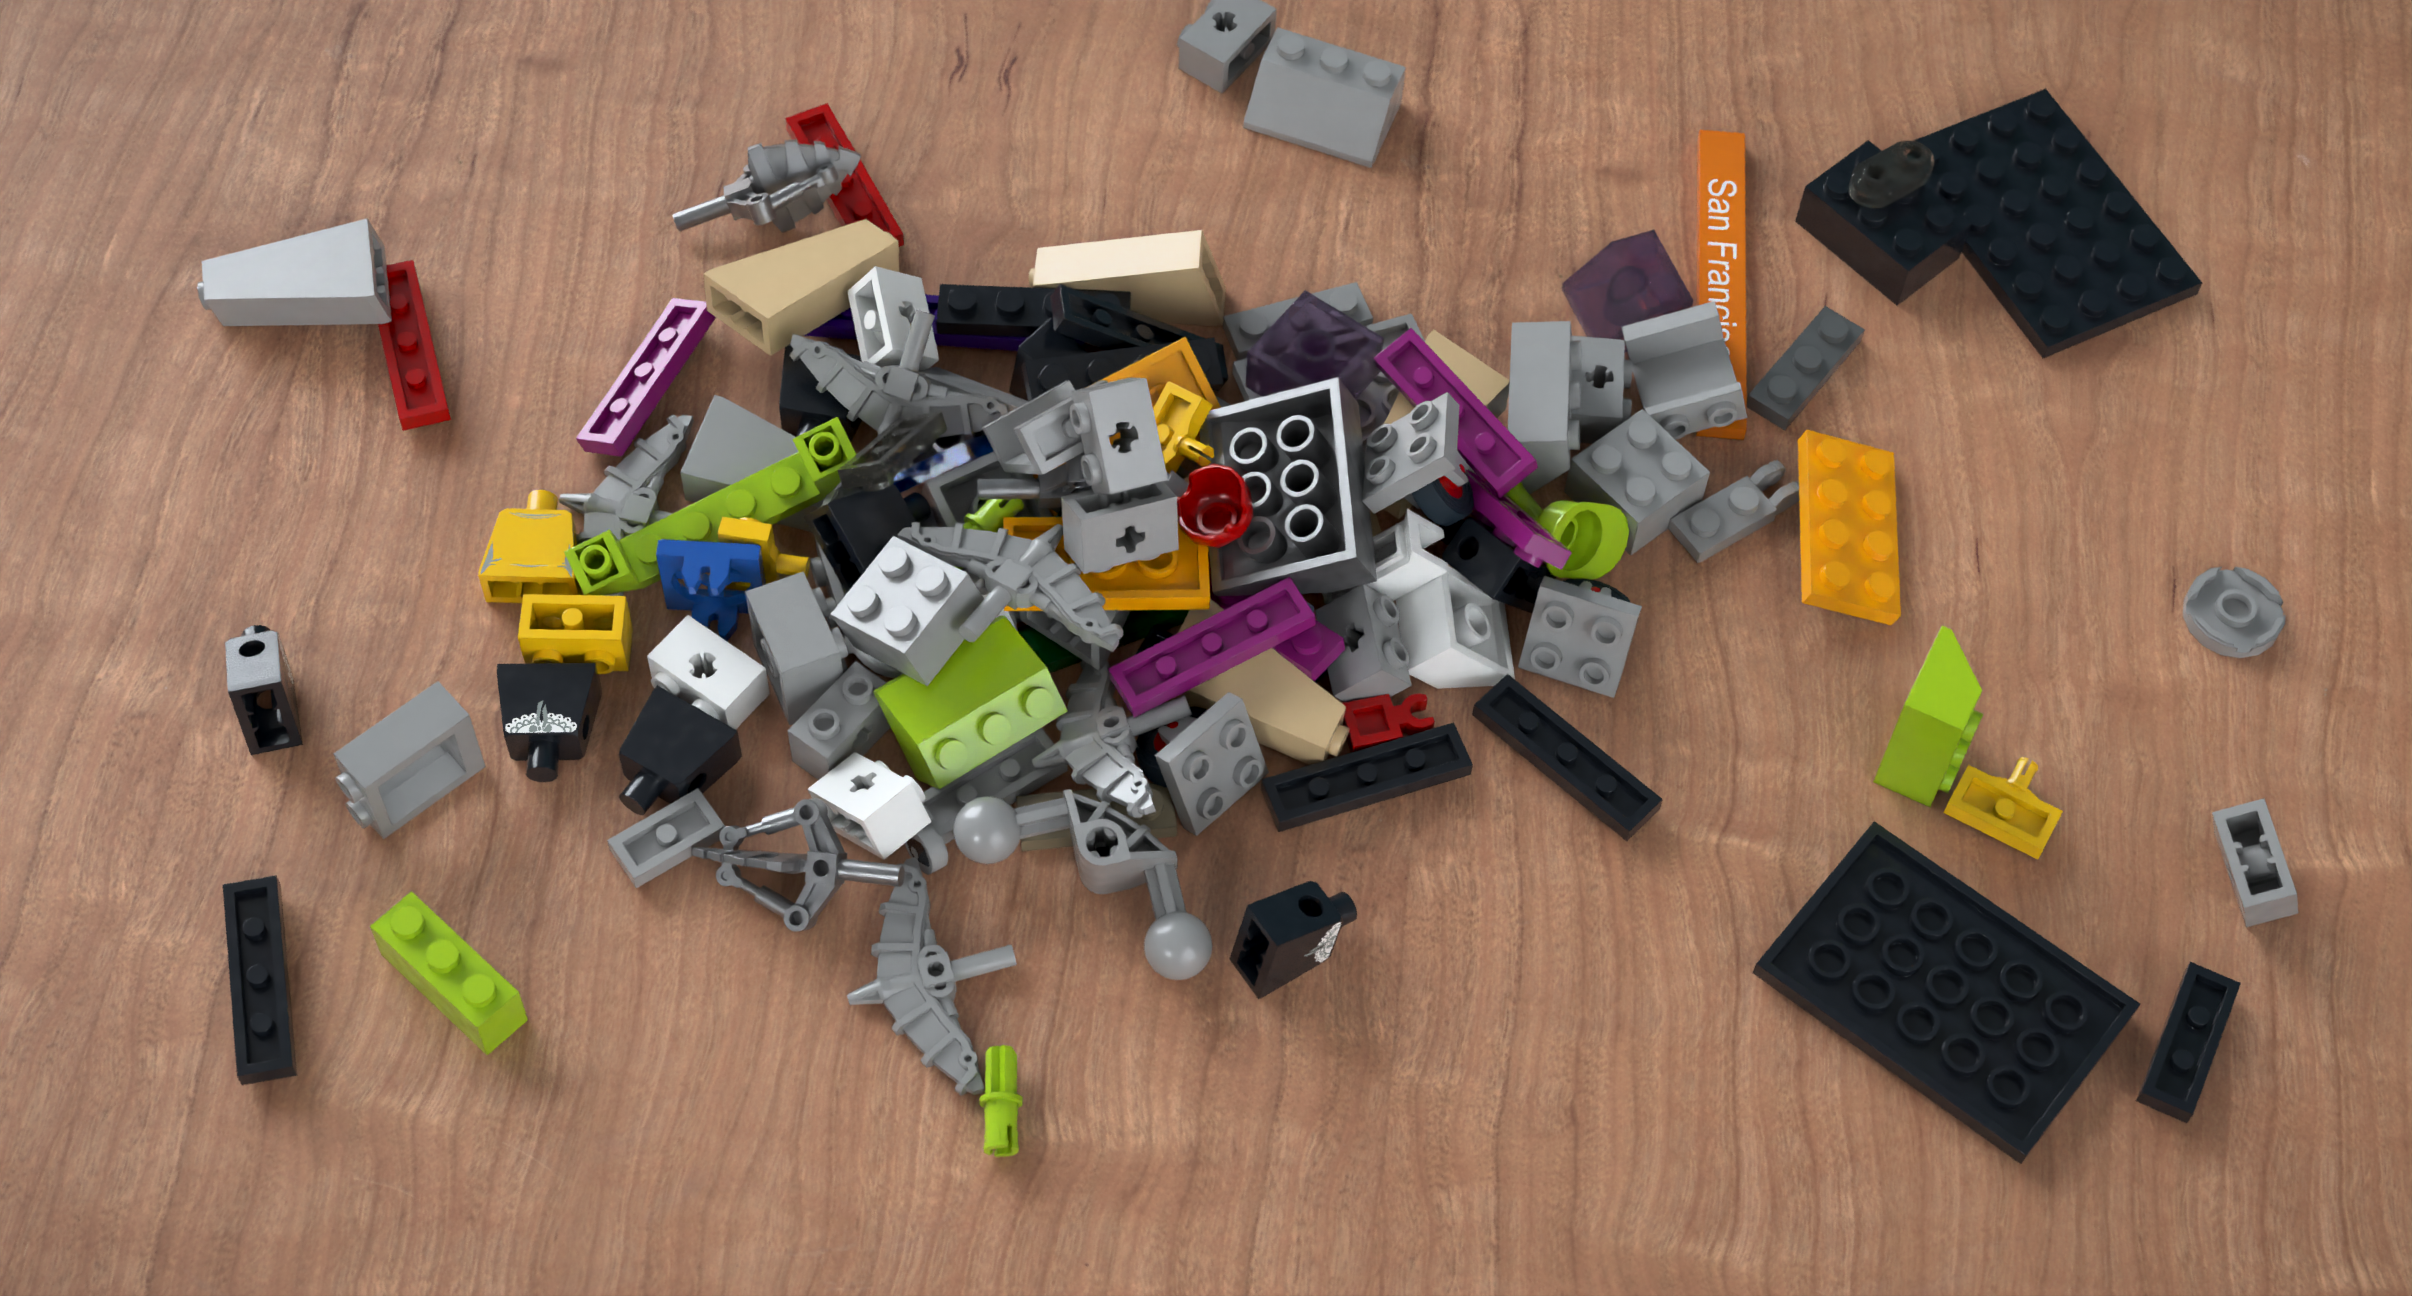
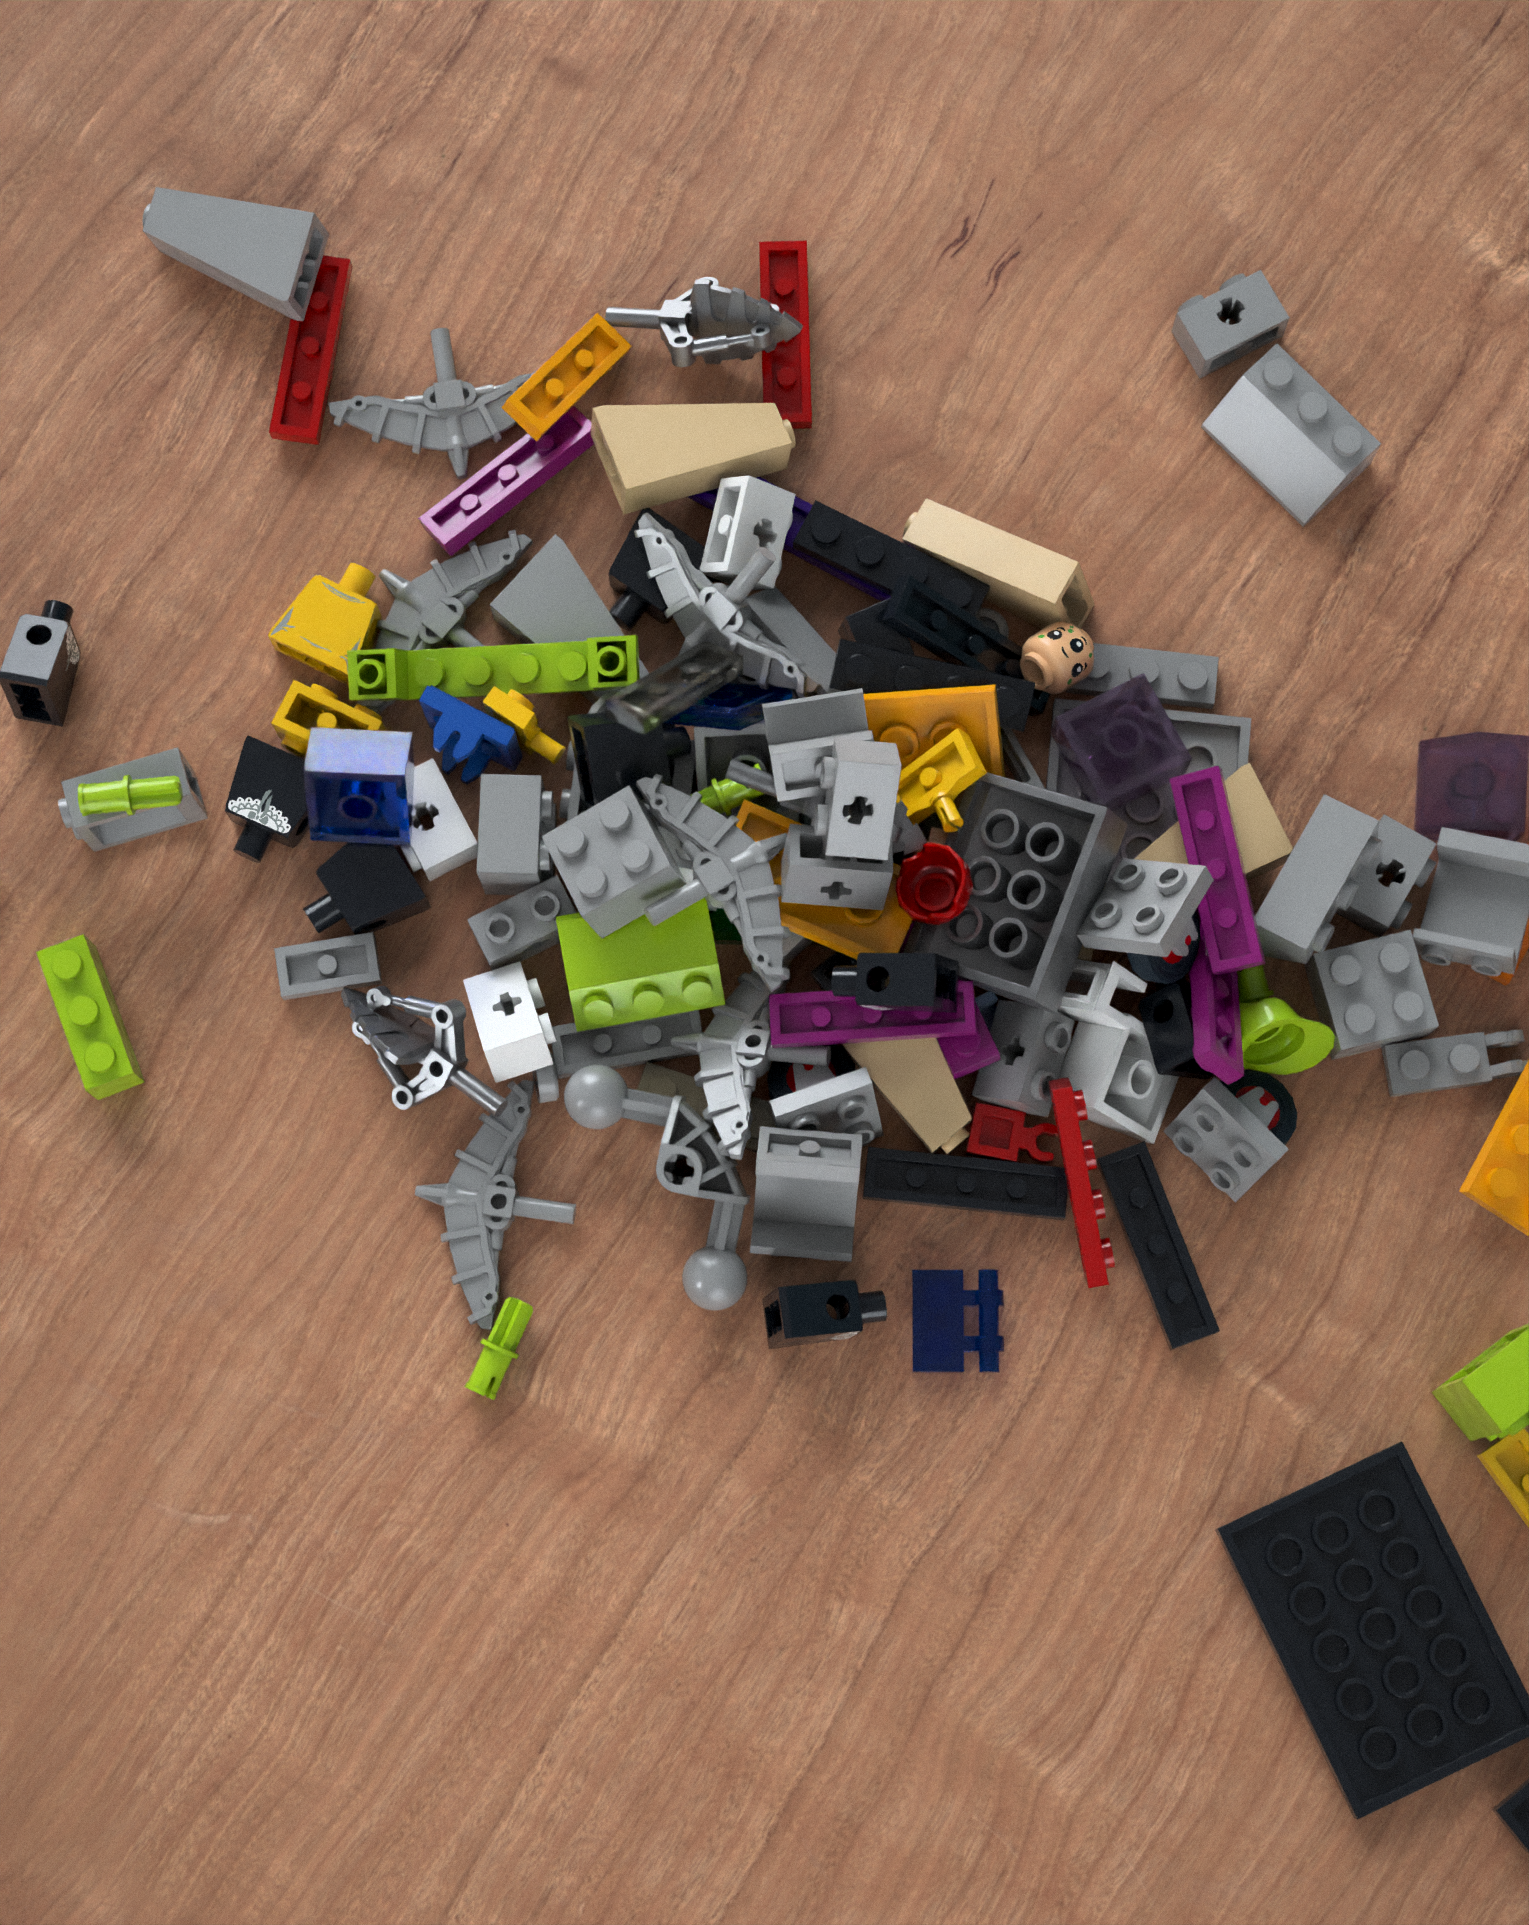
camera: 30 degrees right, 20 degrees up
none -> lime axle [78,775,183,816]
none -> clear blue slope [303,727,415,845]
none -> light grey bar [329,328,537,479]
none -> light orange plate [501,313,632,441]
none -> light grey panel [750,1126,862,1262]
none -> black torso [831,953,959,1013]
none -> clear blue plate [912,1269,1004,1373]
none -> light nougat head [1020,621,1094,695]
none -> red plate [1048,1077,1115,1288]

